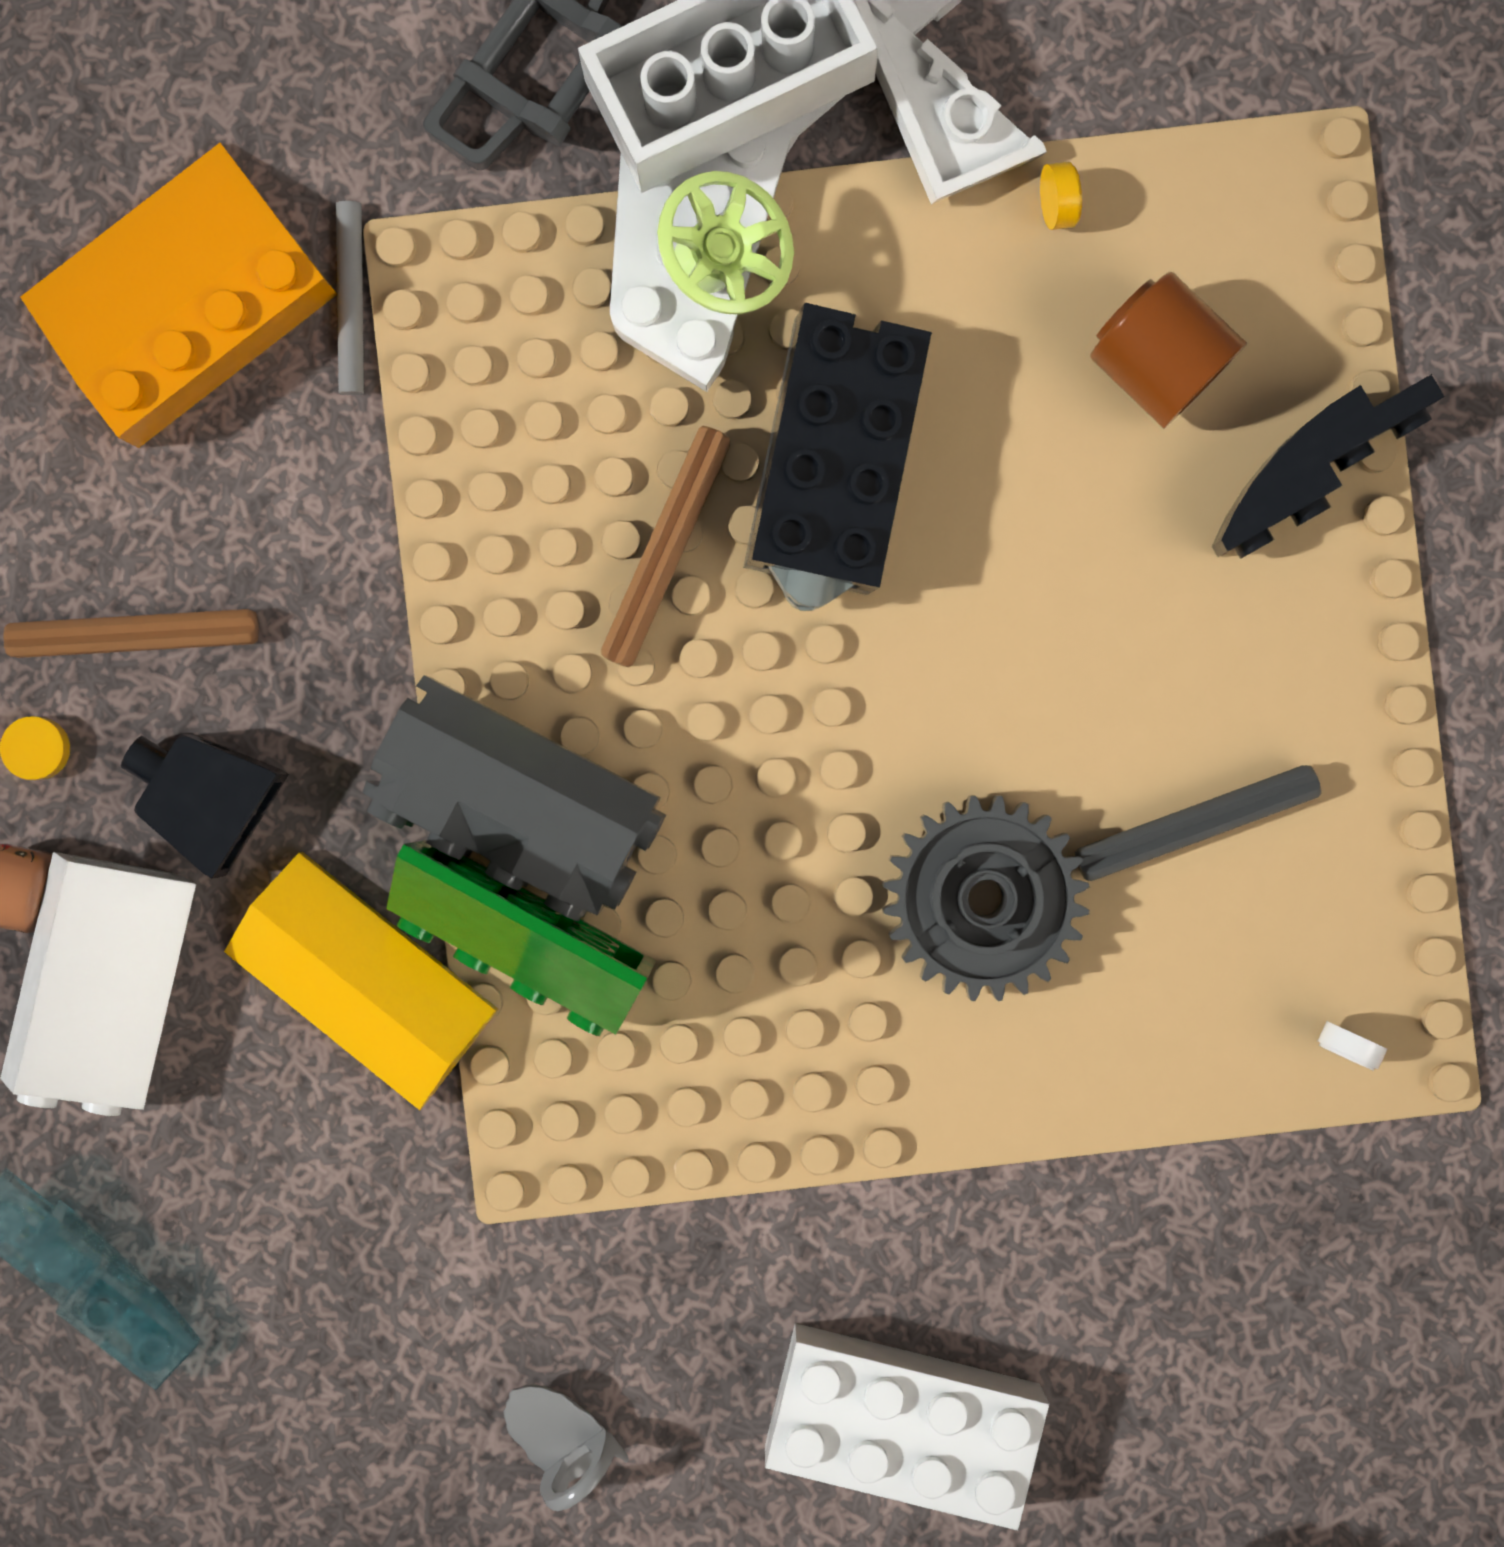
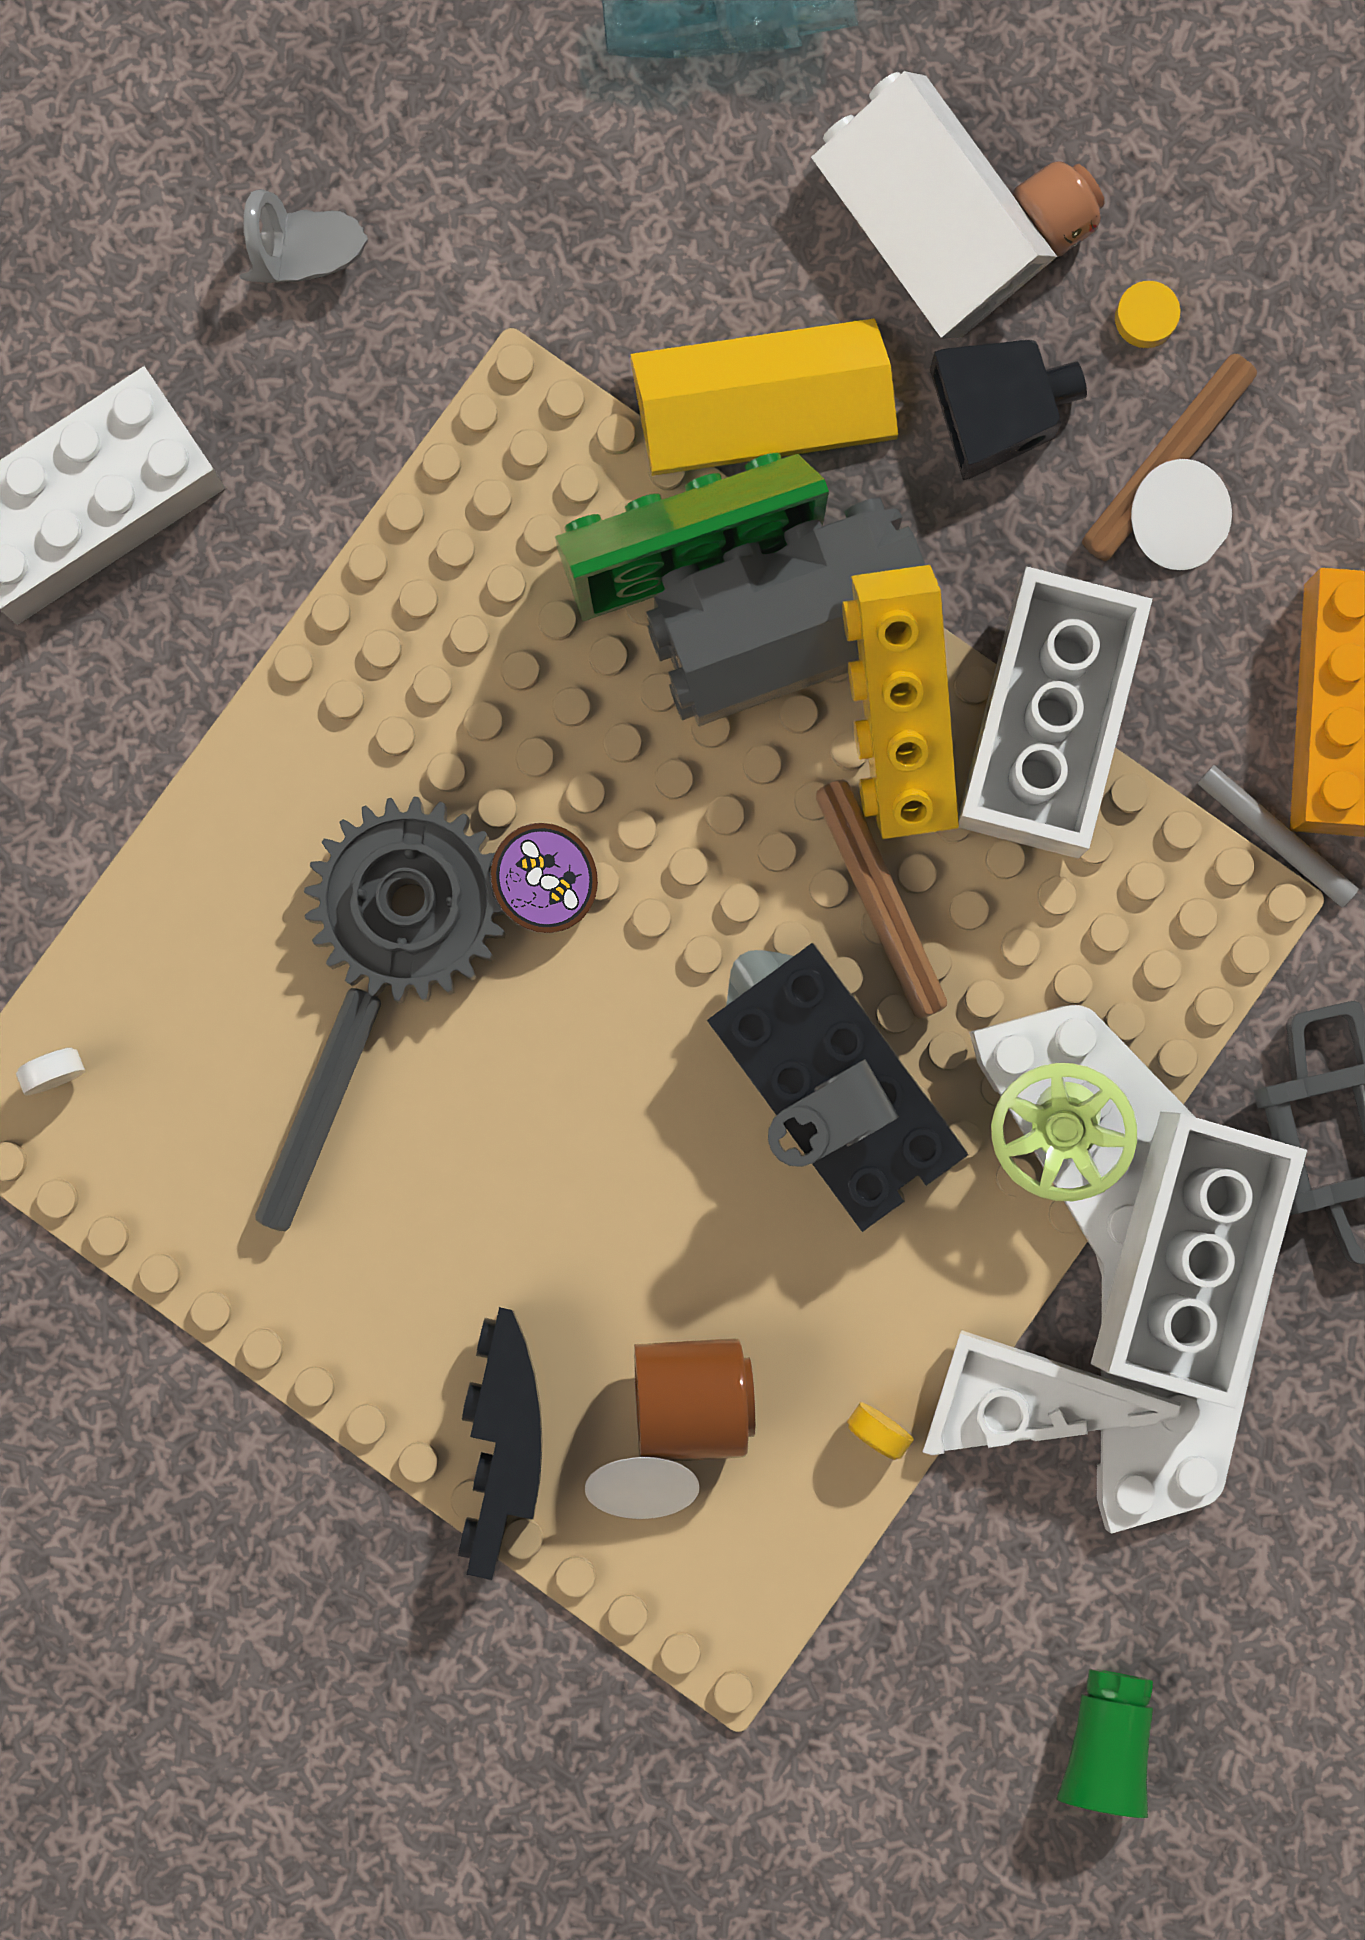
camera: 140 degrees right, 5 degrees down
none -> sticker [491,823,598,933]
none -> white sticker [585,1457,700,1519]
none -> dark grey piece [768,1059,899,1167]
none -> yellow brick [842,565,959,839]
none -> white brick [958,566,1152,859]
none -> white sticker [1131,459,1232,570]

